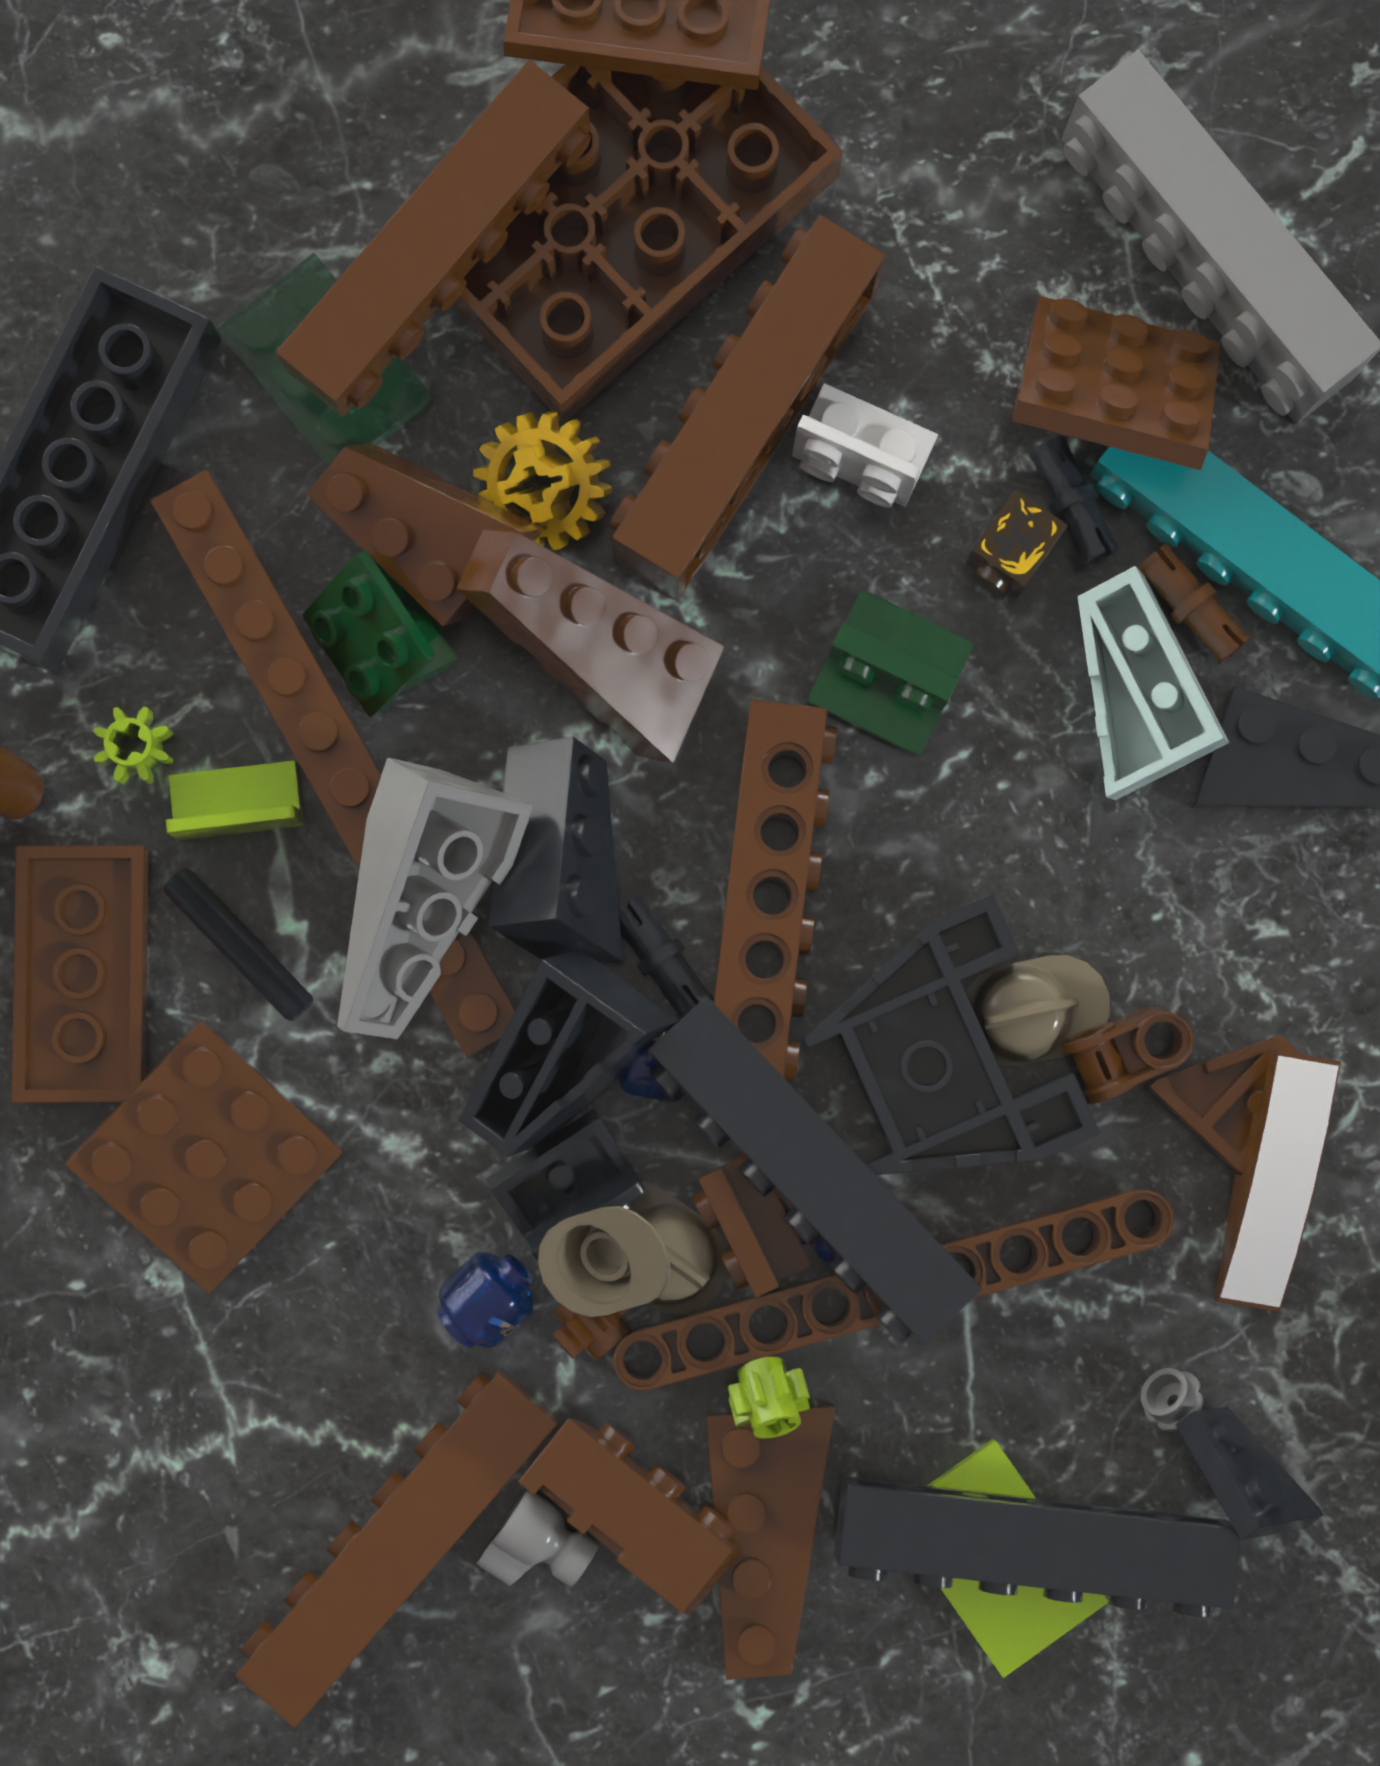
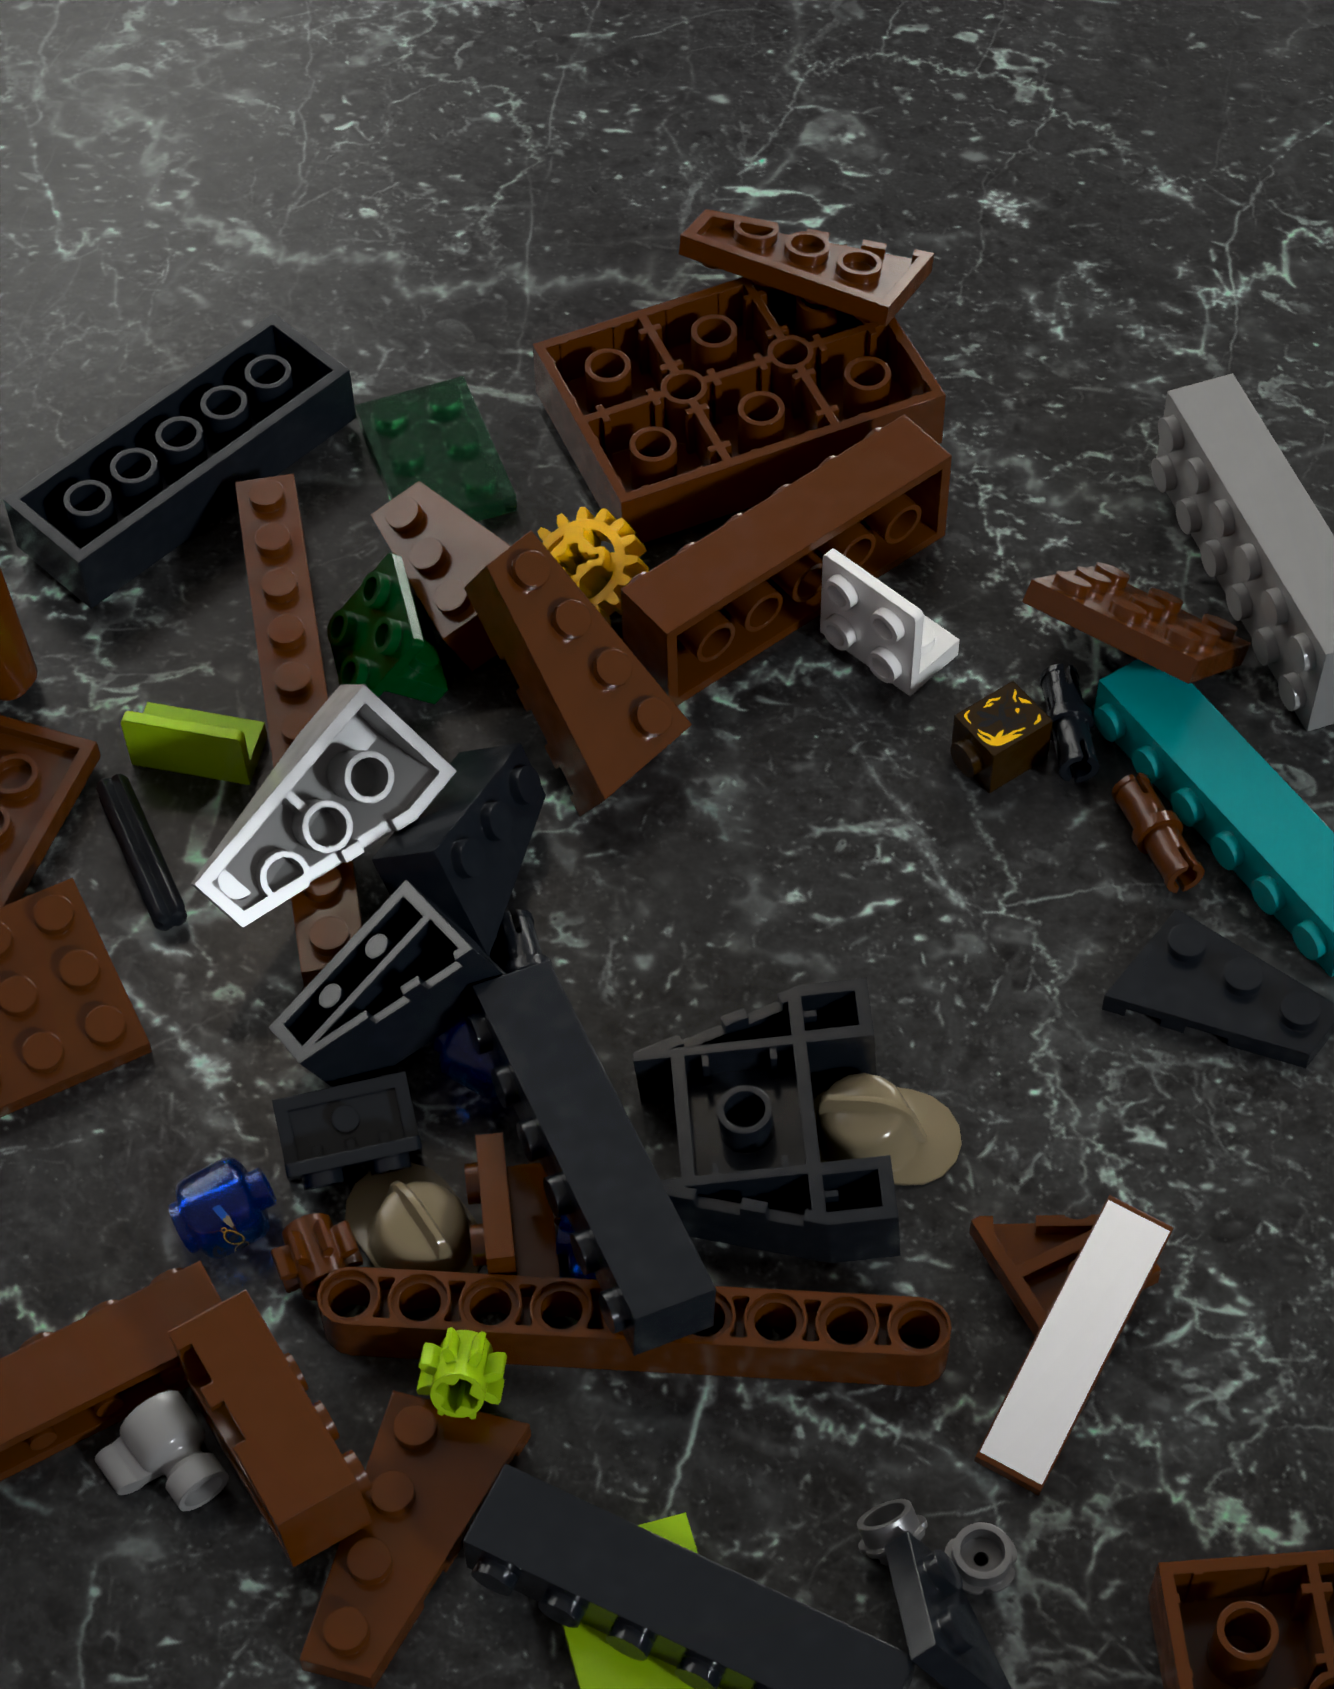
camera: 25 degrees right, 30 degrees down
lime gear [93,706,173,785] -> none
reddish brown brick [276,59,591,418] -> none
dark tan piece [538,1206,670,1317] -> none
reddish brown brick [714,699,837,1081] -> none
dark green bracket [808,591,973,756] -> none
reddish brown piece [1061,1006,1194,1104] -> none
light aqua wedge [1078,566,1229,801] -> none
none -> flat silver plate [945,1522,1018,1595]

